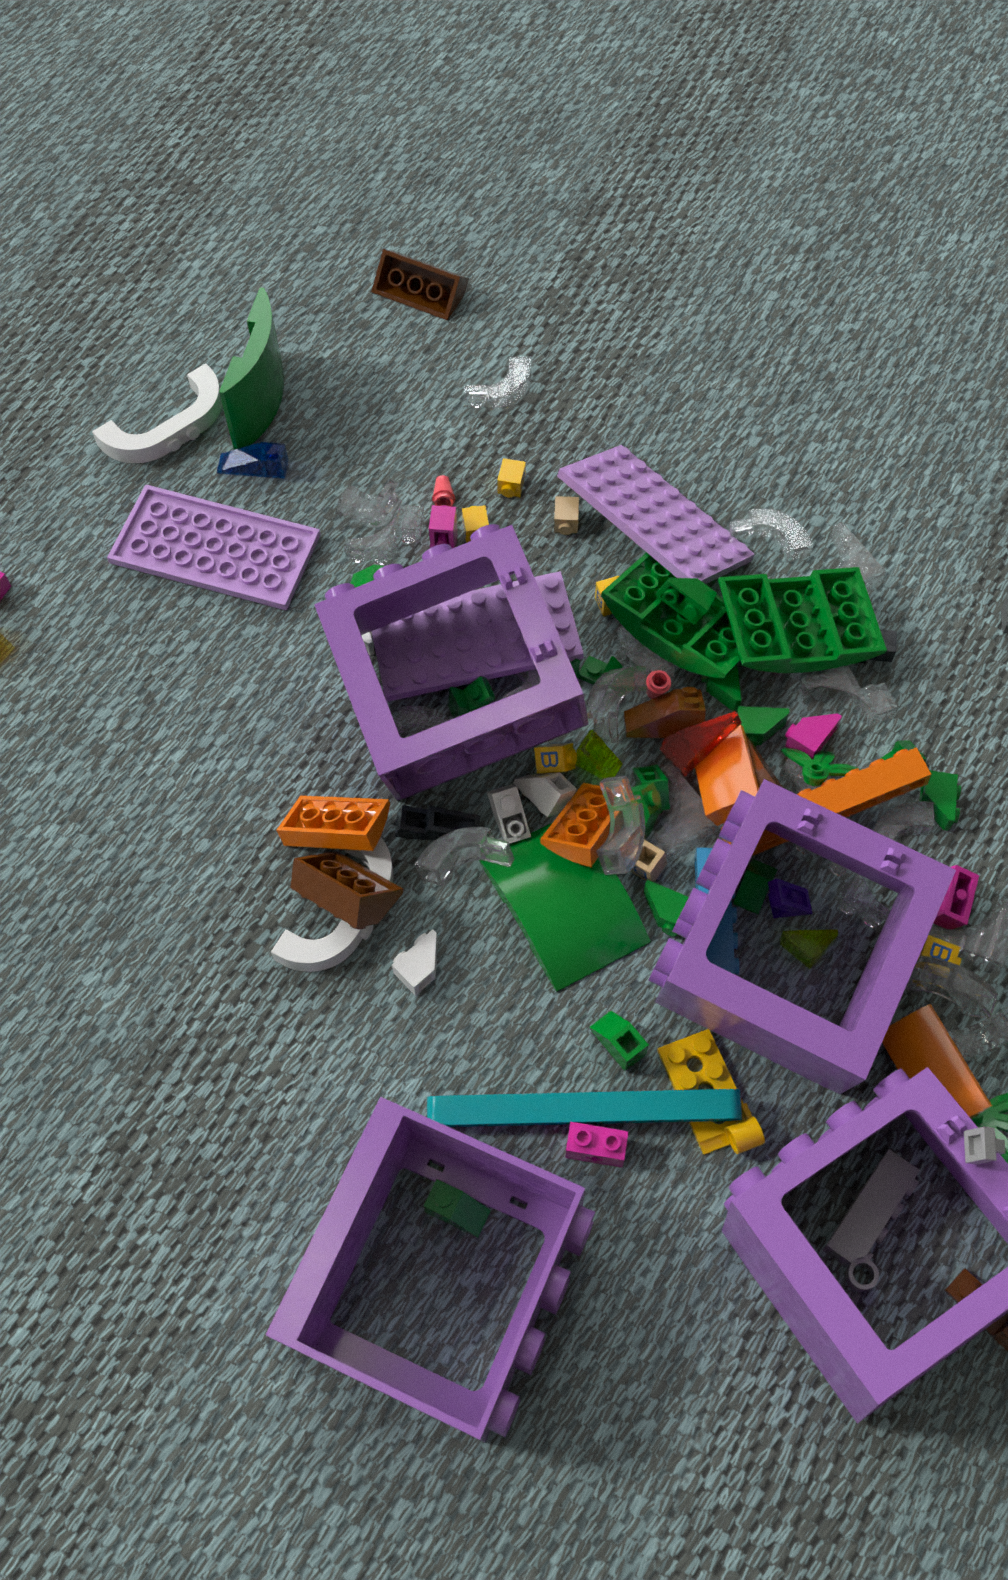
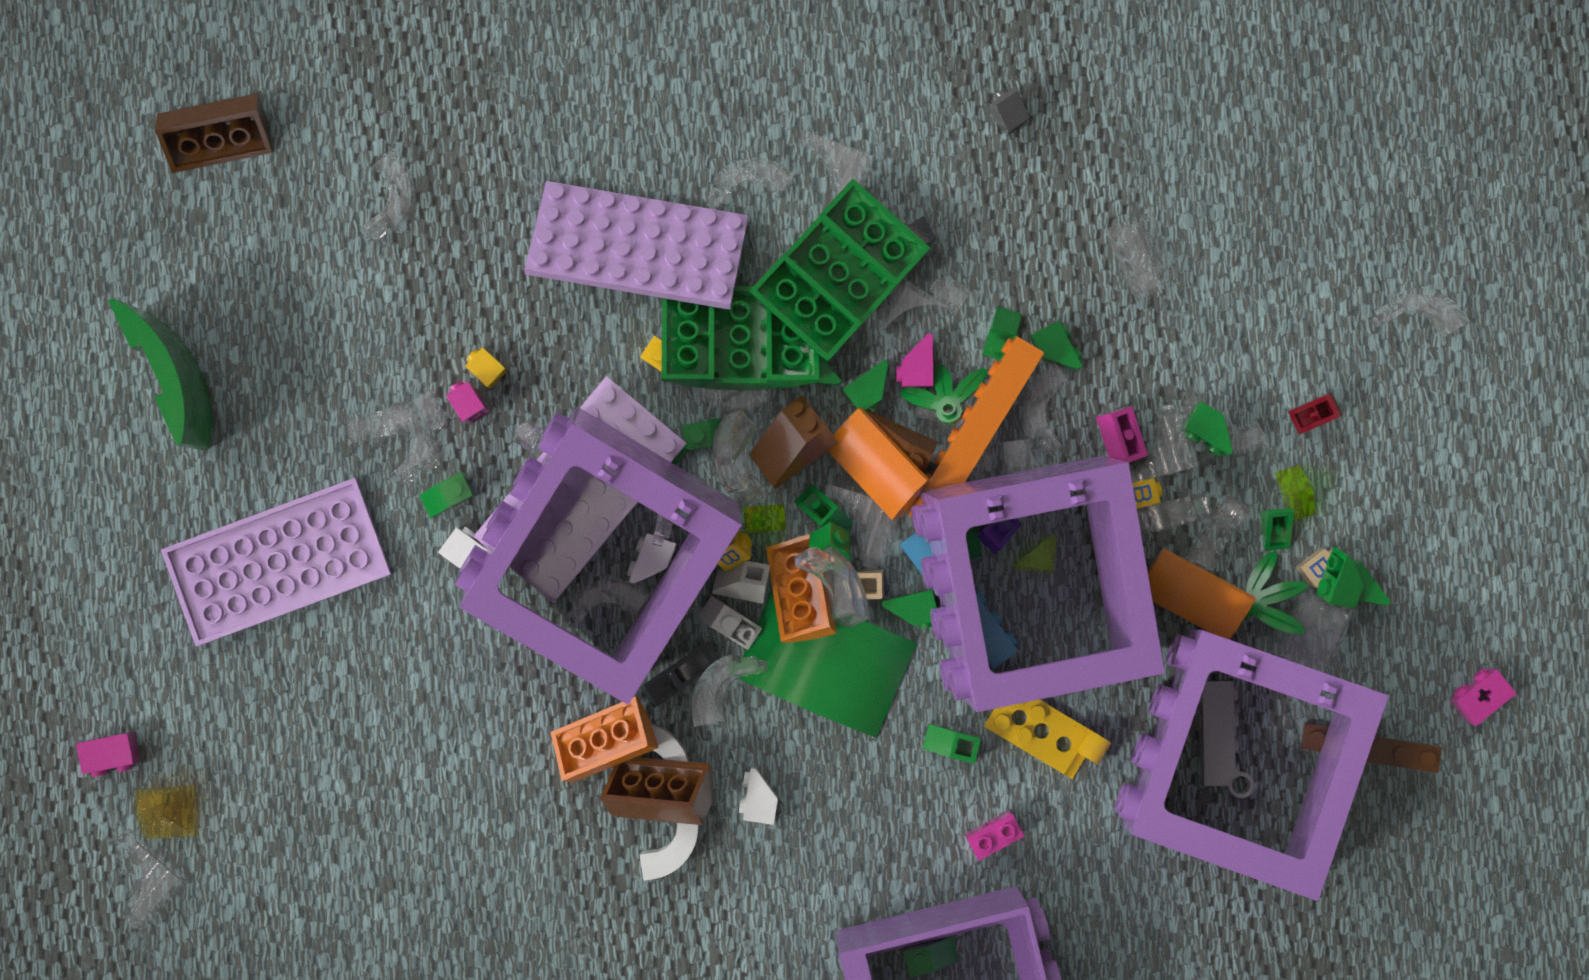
camera: 40 degrees left, 25 degrees up
white arch [92,363,222,463] -> none
clear blue slope [217,442,289,479] -> none
teal beam [427,1089,742,1127] -> none
coral cone [432,475,455,507] -> none
green slope [448,676,496,718] -> none
yellow brick [497,458,526,498] -> none
tan brick [554,496,579,535] -> none
coral cone [646,670,671,699] -> none
green slope [655,578,717,625] -> none
clear red slope [659,711,742,777] -> none
light grey tile [964,1127,1005,1164] -> none

